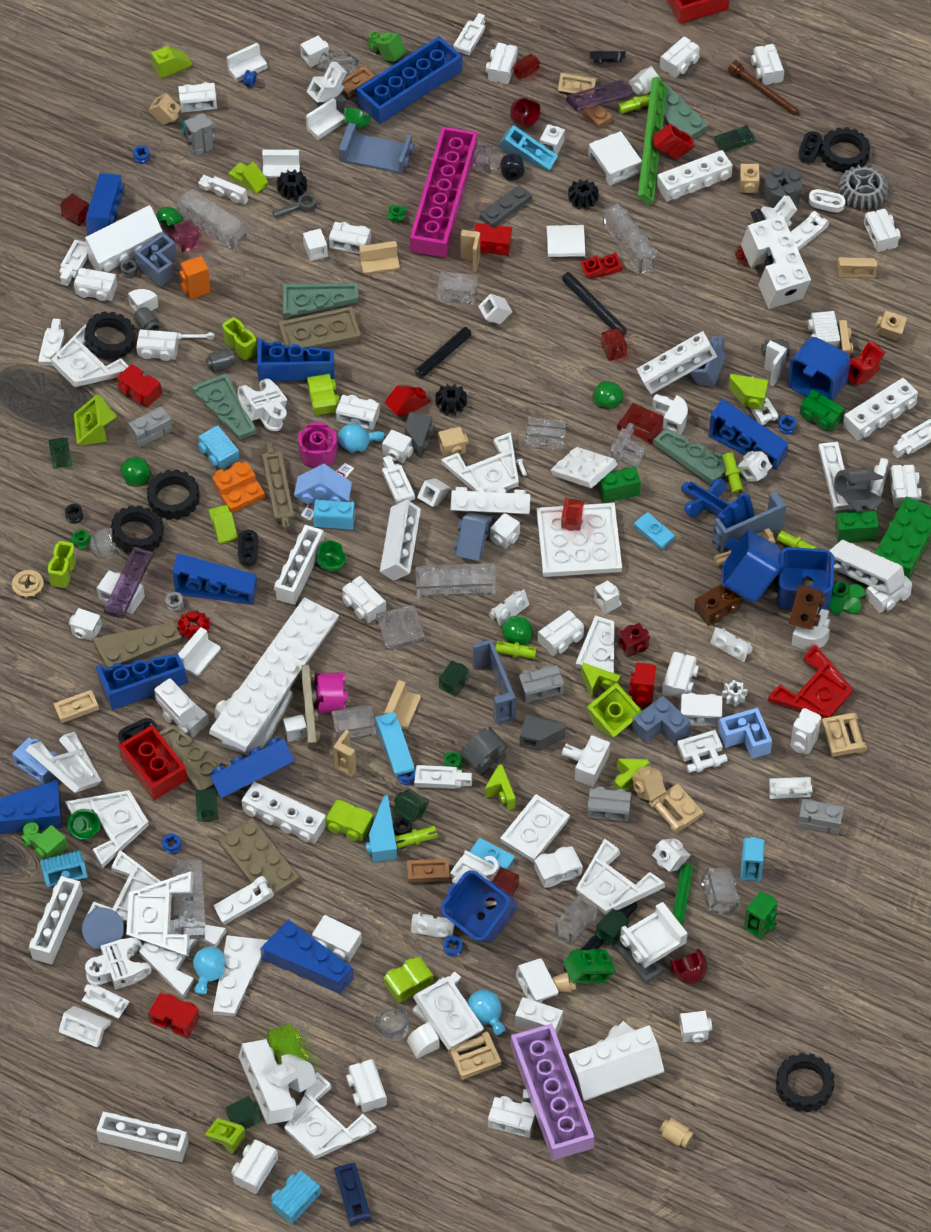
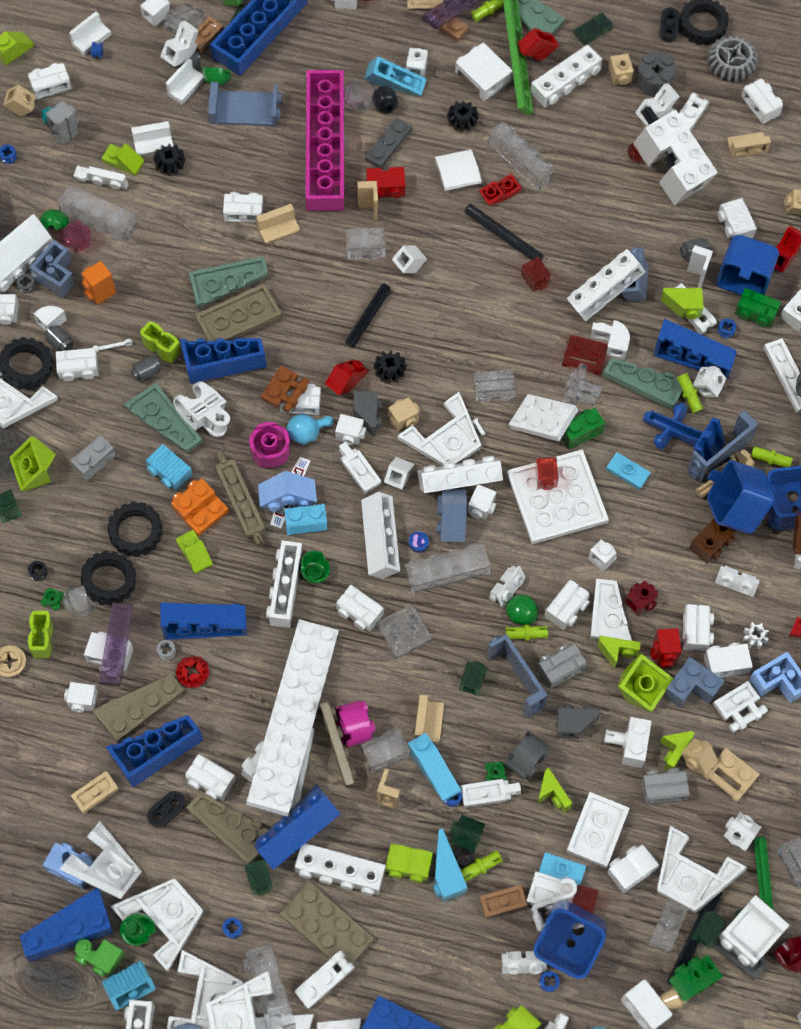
camera: 15 degrees left, 10 degrees up
red brick [117,364,162,408] -> none
red brick [118,725,188,801] -> none
green hair [120,456,151,487] -> none
white brick [154,678,197,727] -> none
white panel [178,627,221,677] -> none
black plate [238,529,259,566] -> none
dark grey piece [272,193,316,218] -> none
white brick [282,715,307,742] -> none
white panel [303,229,328,261] -> none
lime brick [307,374,340,416] -> none
white brick [312,915,362,962] -> none
green plate [387,205,407,223] -> none
dark red hair [510,98,541,128] -> none
green hair [592,381,623,410] -> none
white plate [809,189,845,213] -> none
tan plate [838,320,853,356] -> none
none -> dark orange plate [260,366,310,413]
none -> blue tile [409,531,429,553]

